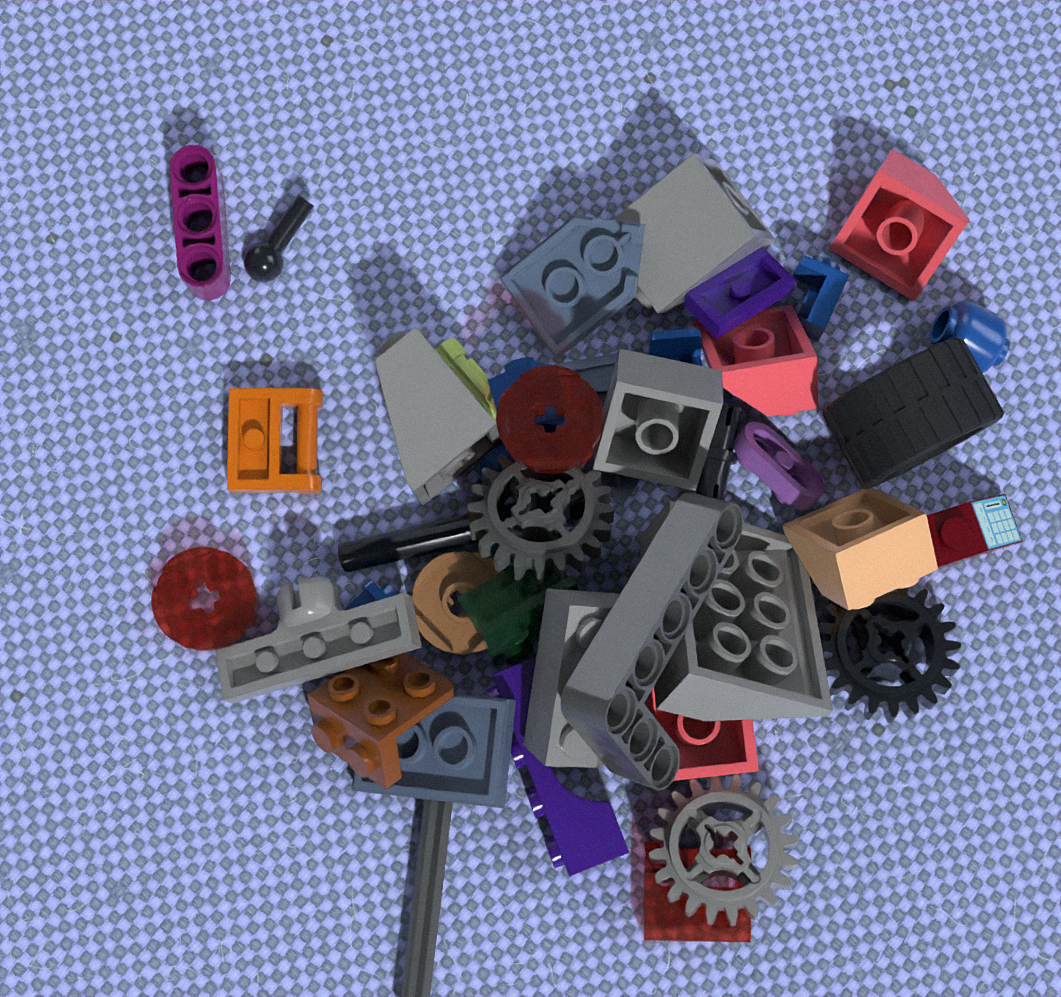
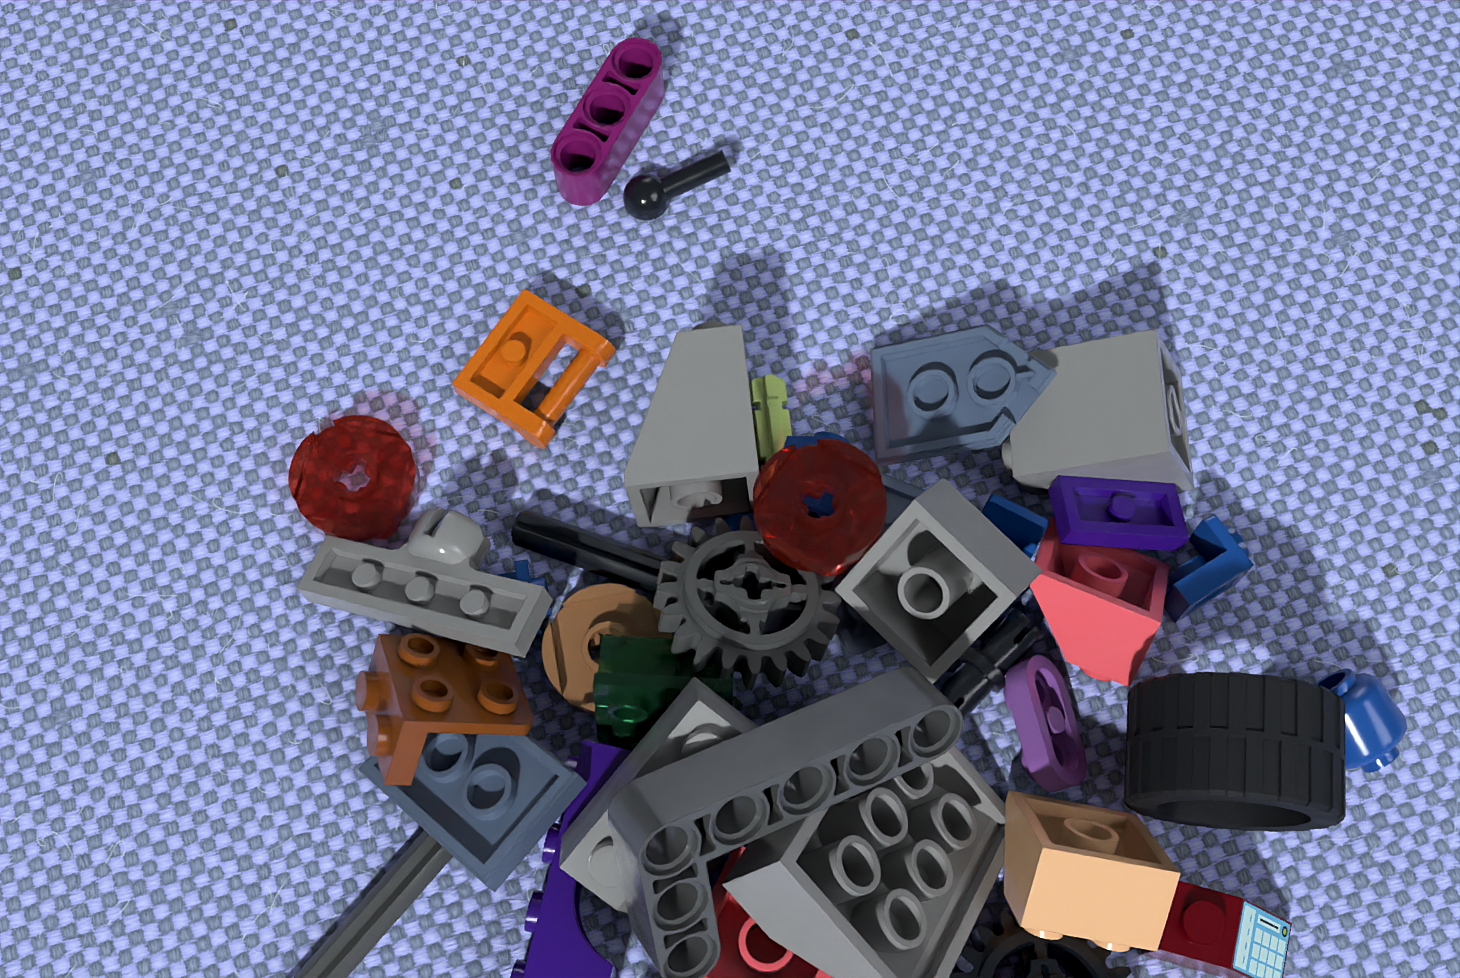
camera: 40 degrees right, 10 degrees down
coral slope [829,149,970,301] -> none

